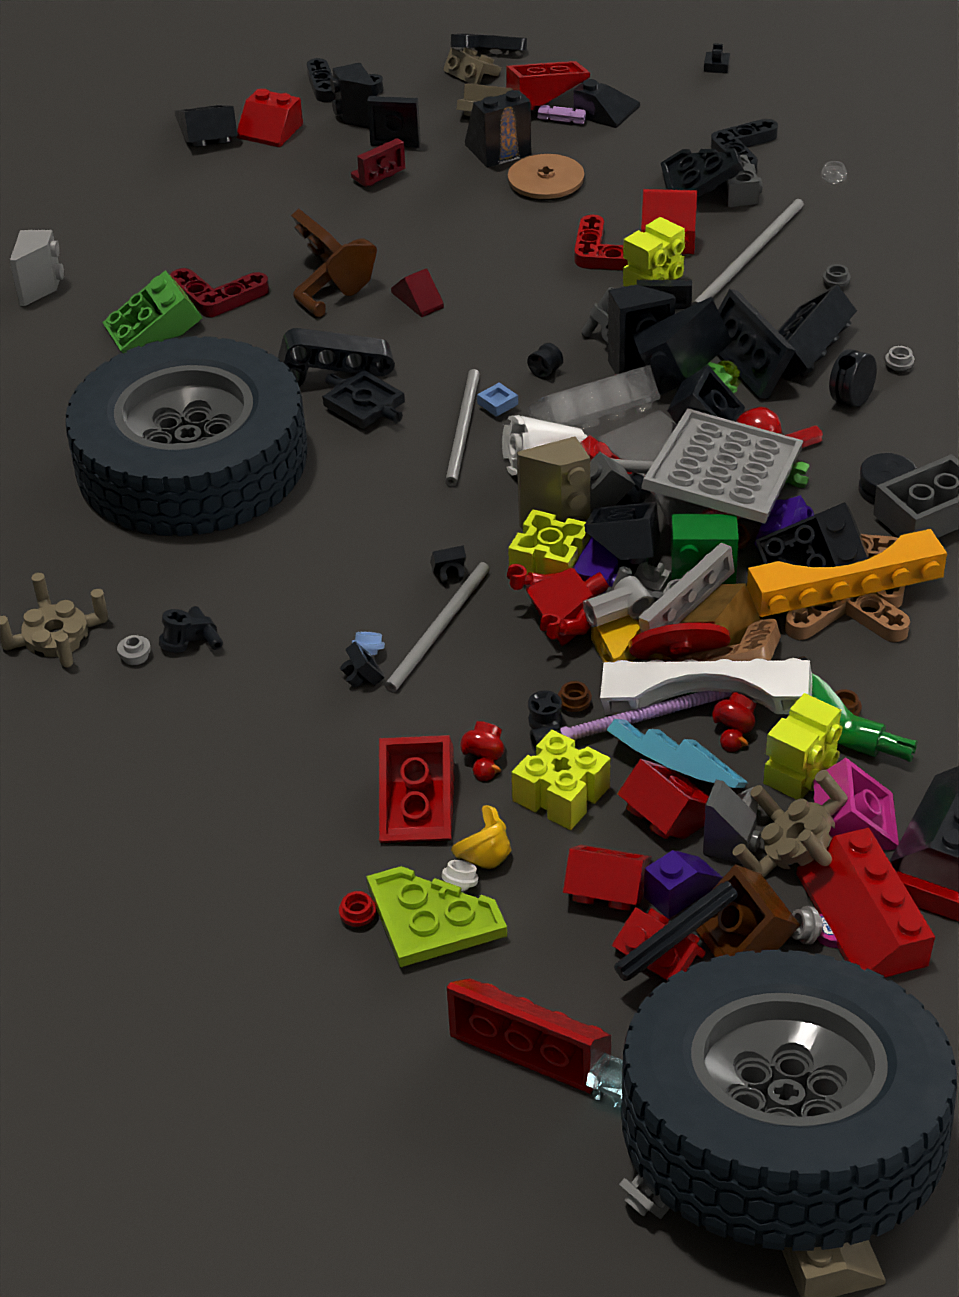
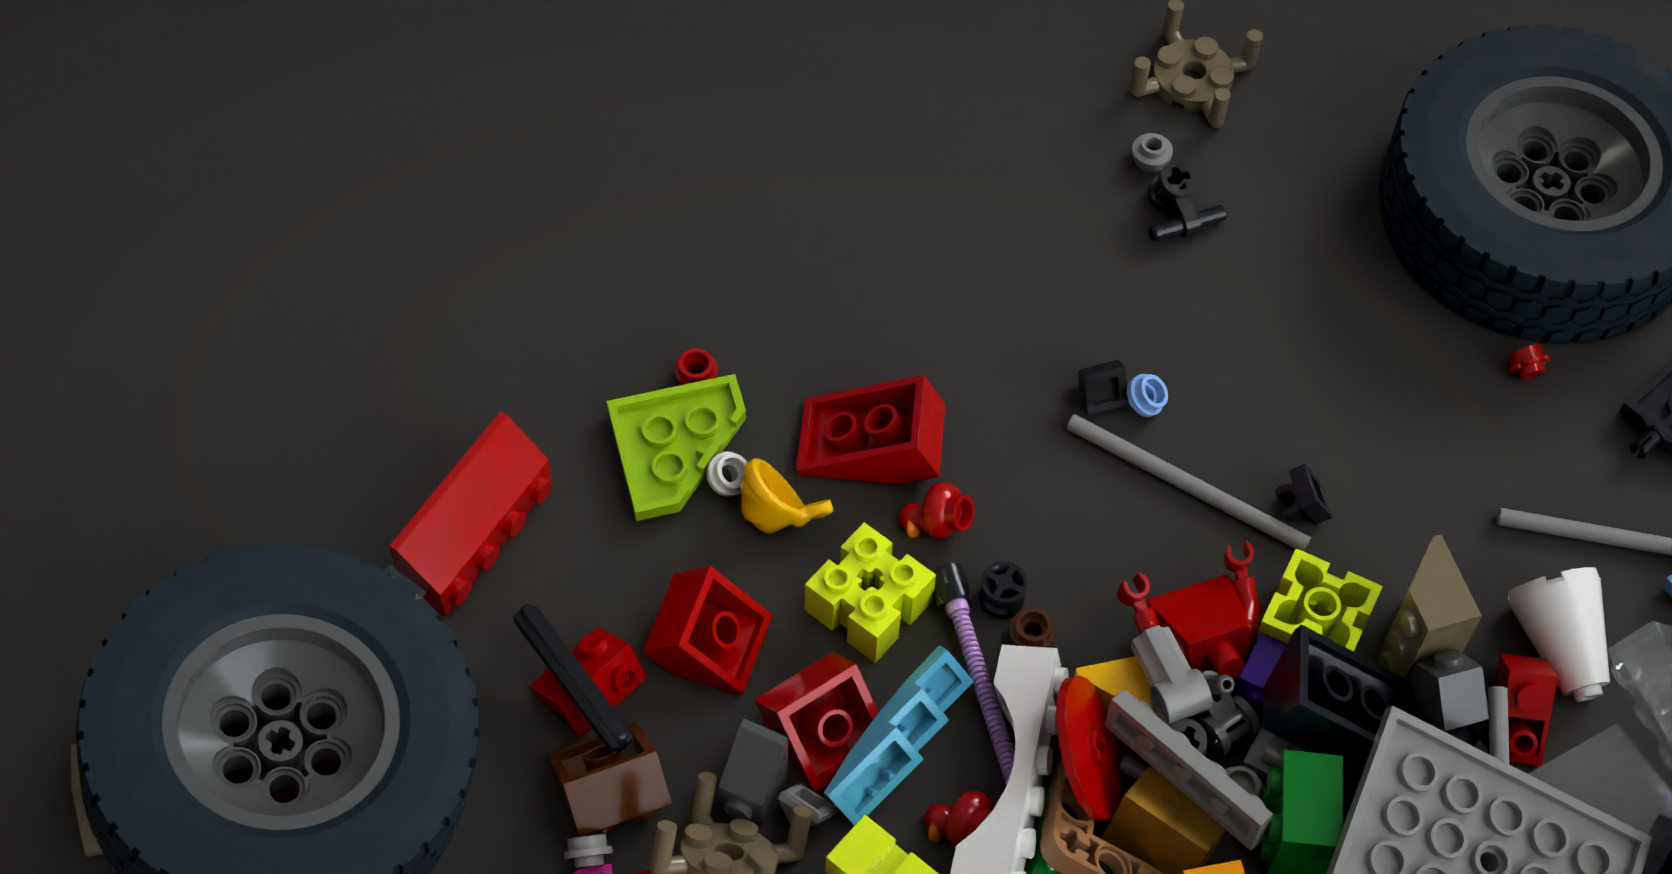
camera: 90 degrees right, 15 degrees up
dark purple slope [644,850,723,919] -> none
none -> red plate [1508,344,1551,380]

